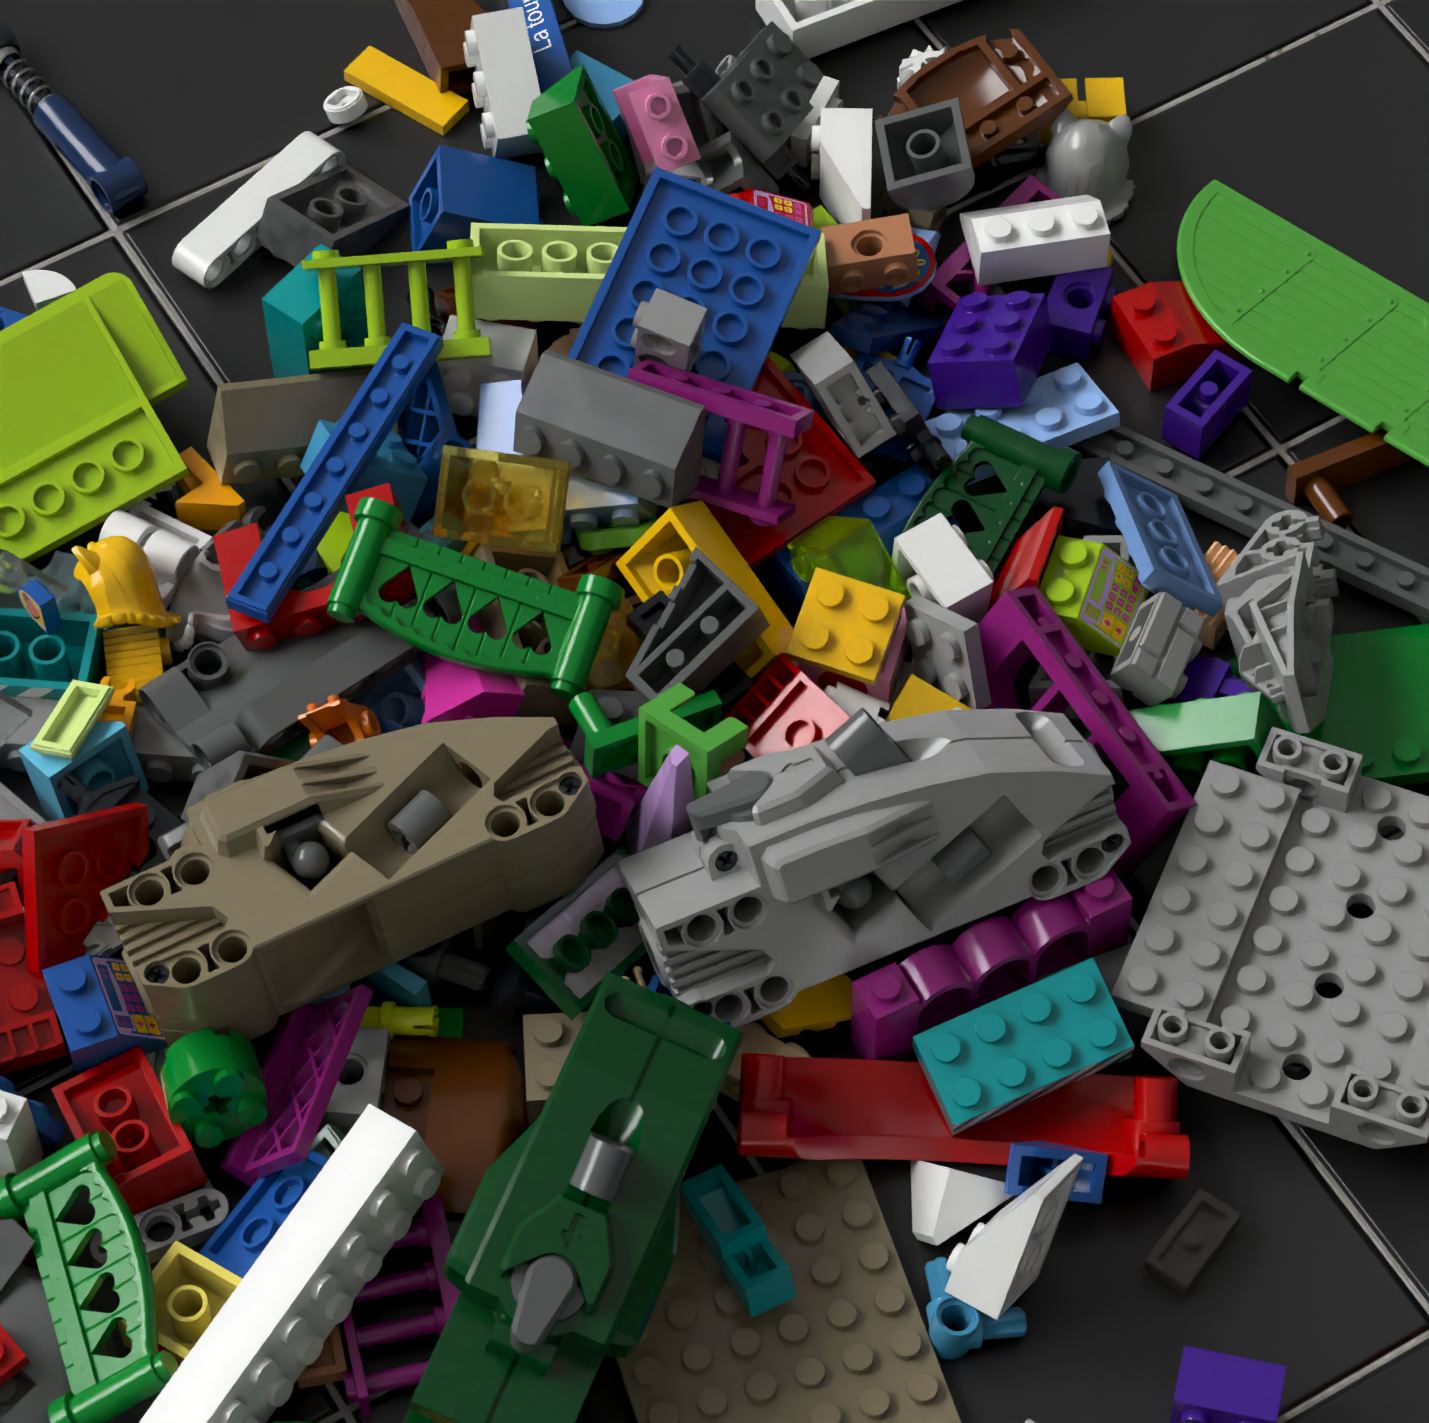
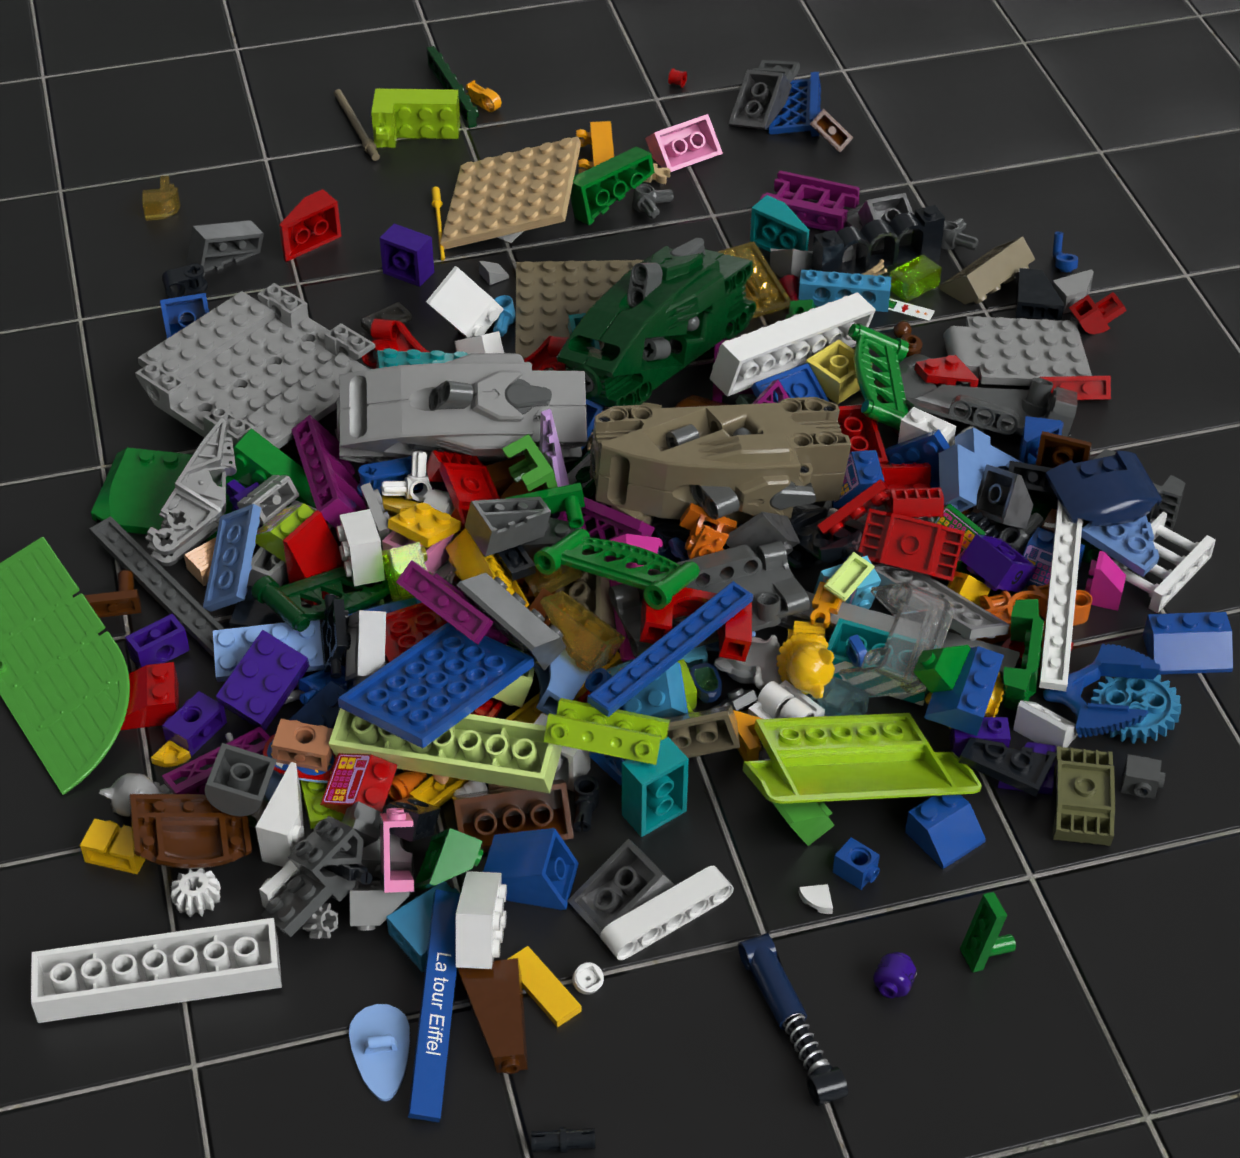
camera: 165 degrees left, 10 degrees down
light grey brick [630,288,707,372] -> none
white slope [960,195,1110,286] -> none
blue slope [1004,1140,1108,1204] -> none

